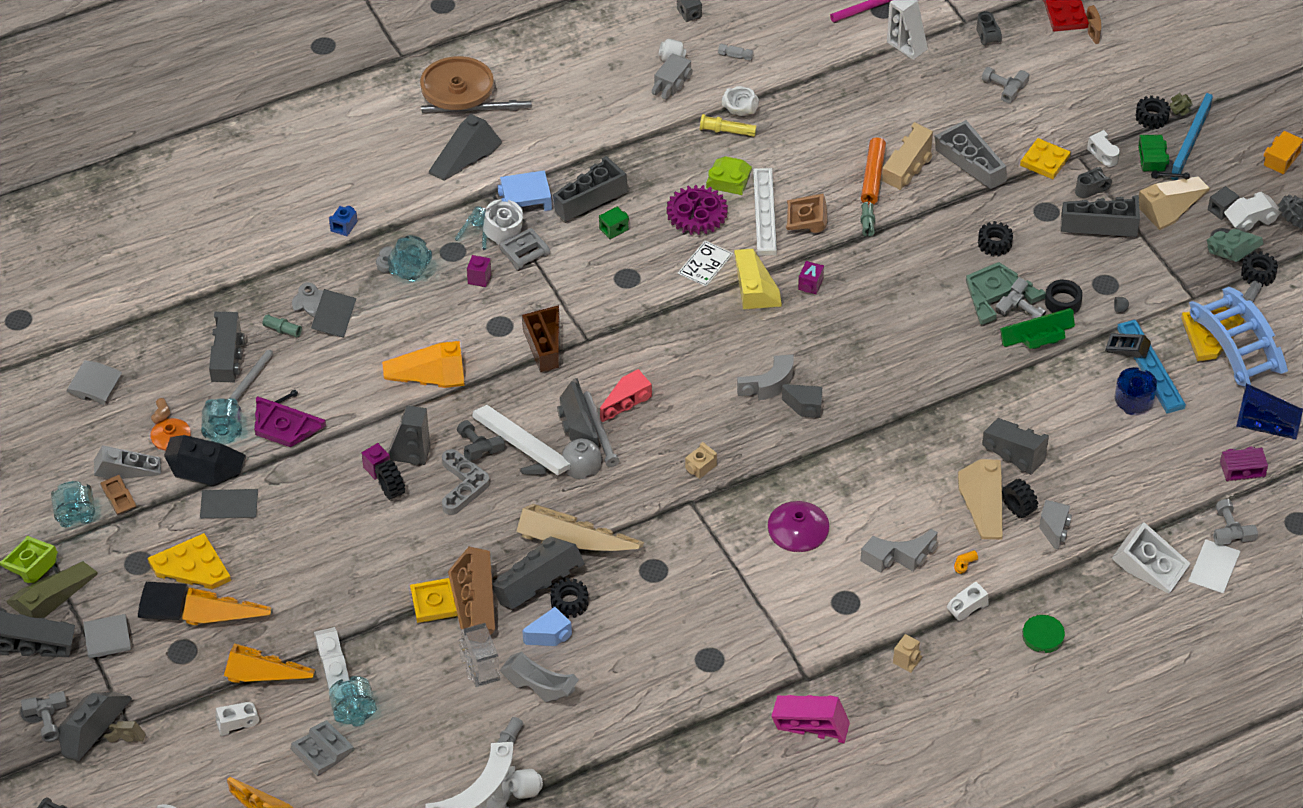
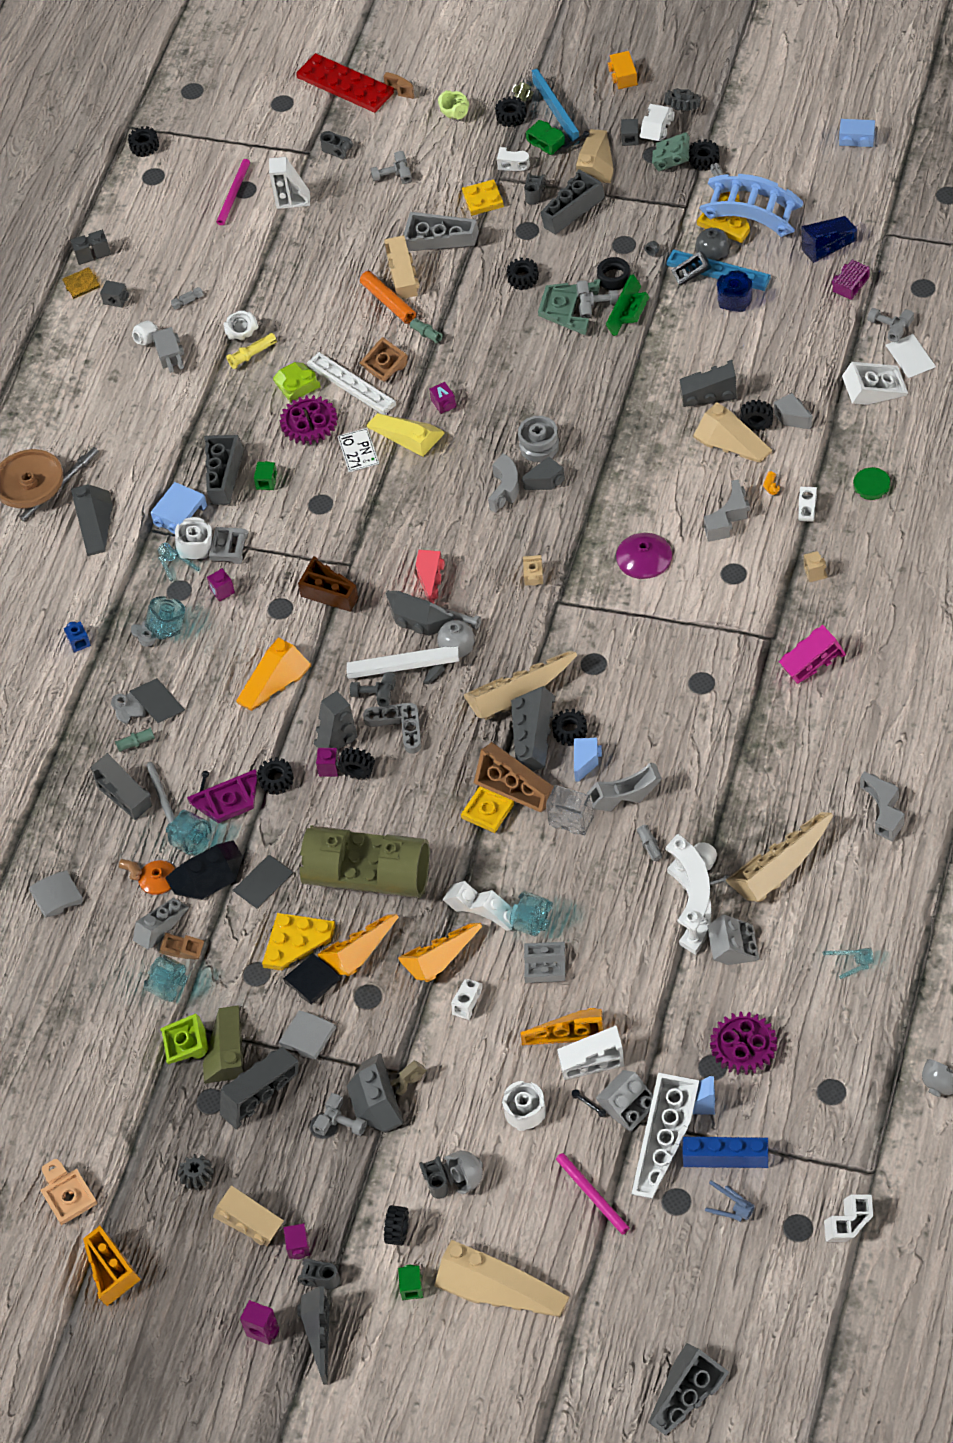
camera: 40 degrees left, 5 degrees up
none -> black tyre [257,757,294,795]
none -> olive cylinder [299,825,430,898]
none -> yellowish green hair [438,90,469,120]
none -> light grey wheel [518,416,559,462]
none -> dark grey cylinder [695,228,730,261]

